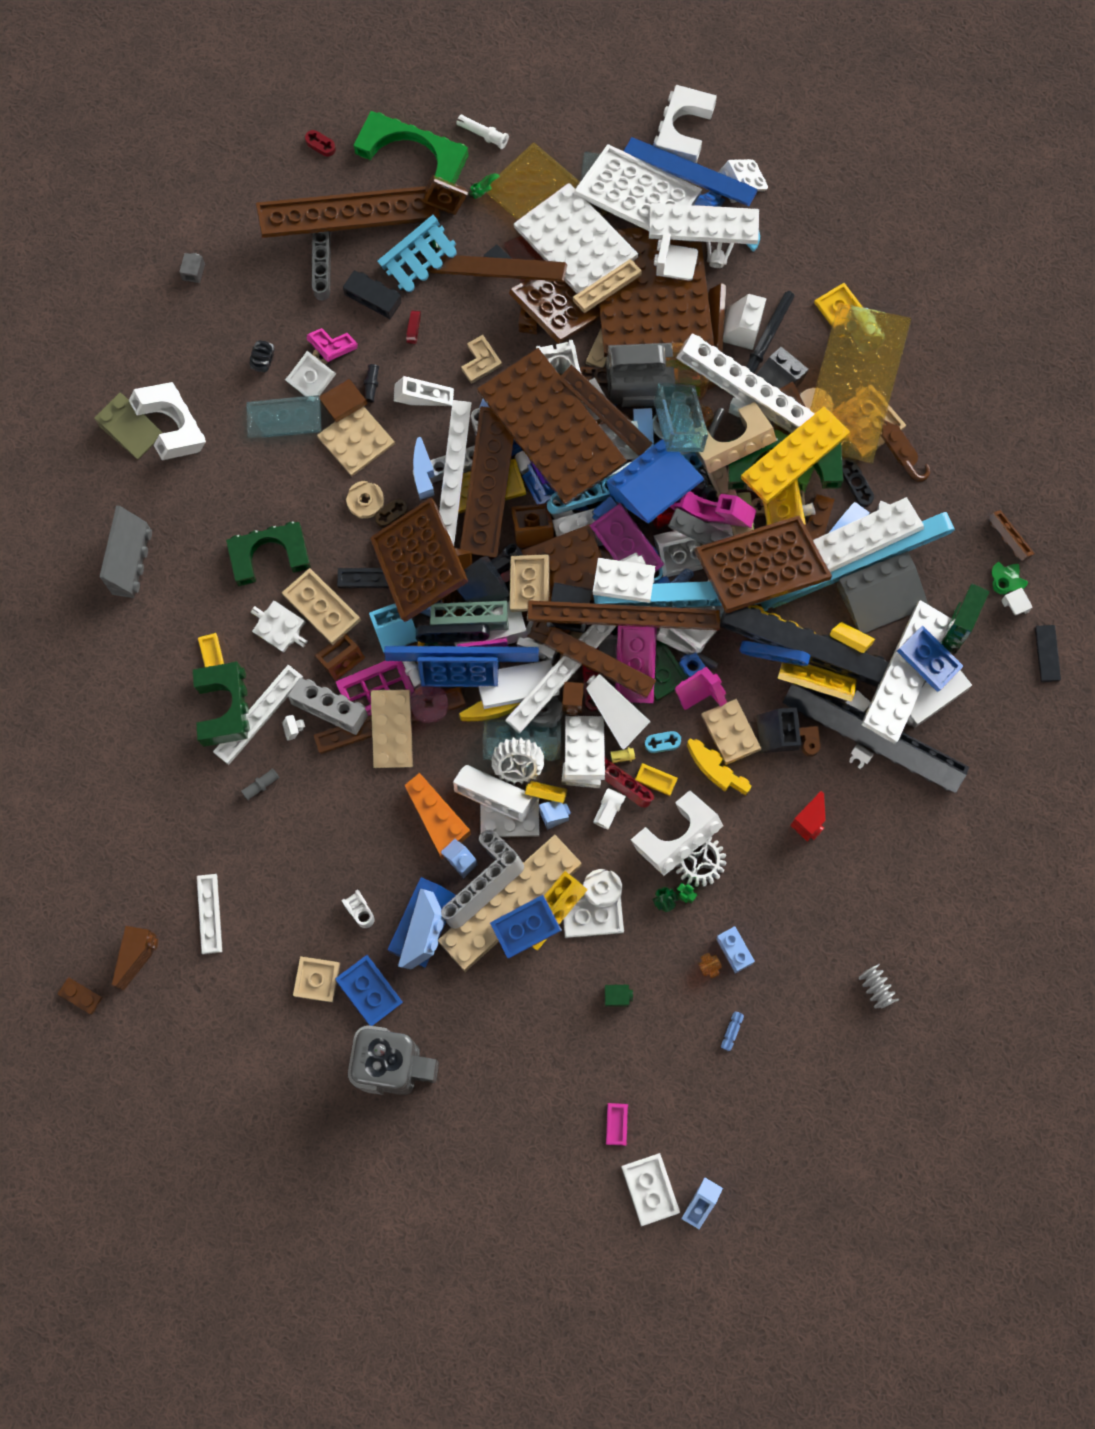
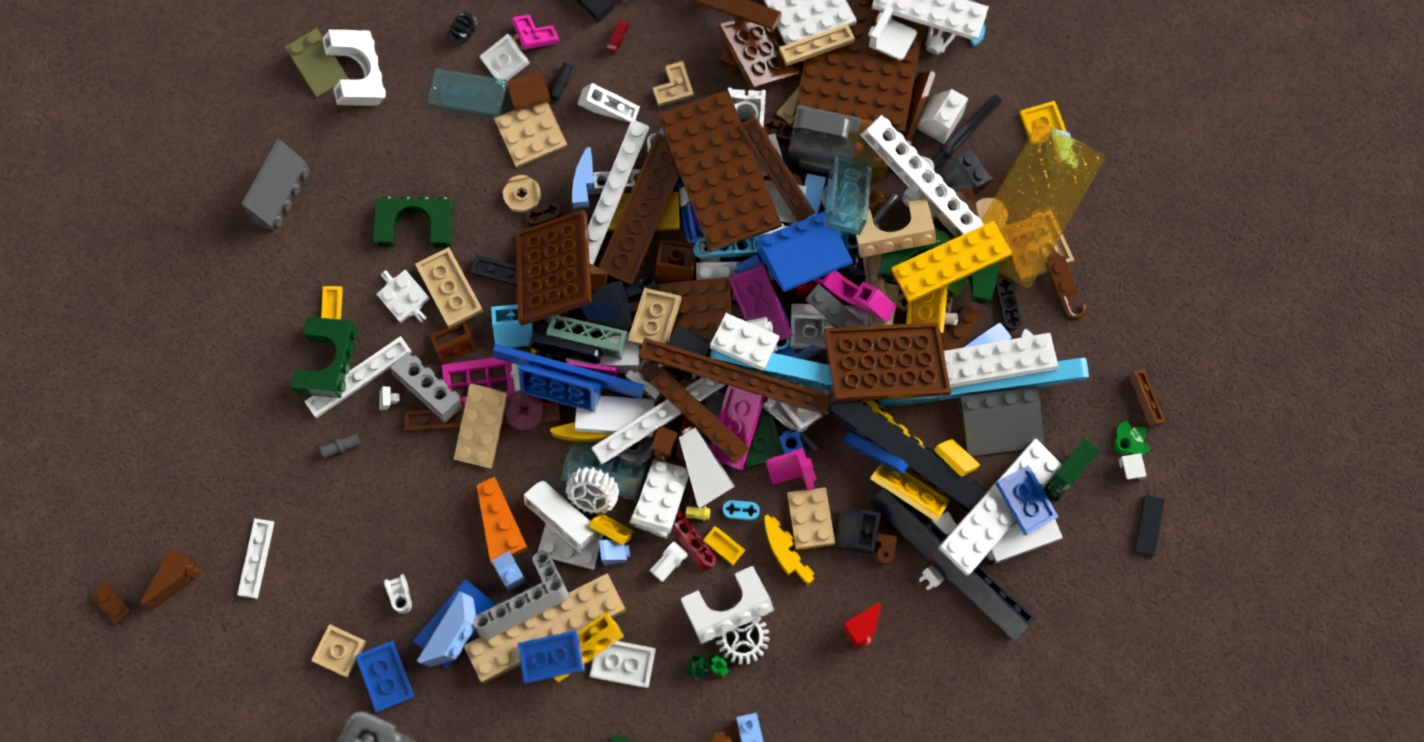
camera: 15 degrees right, 0 degrees up
white tile [583,869,622,907] -> none

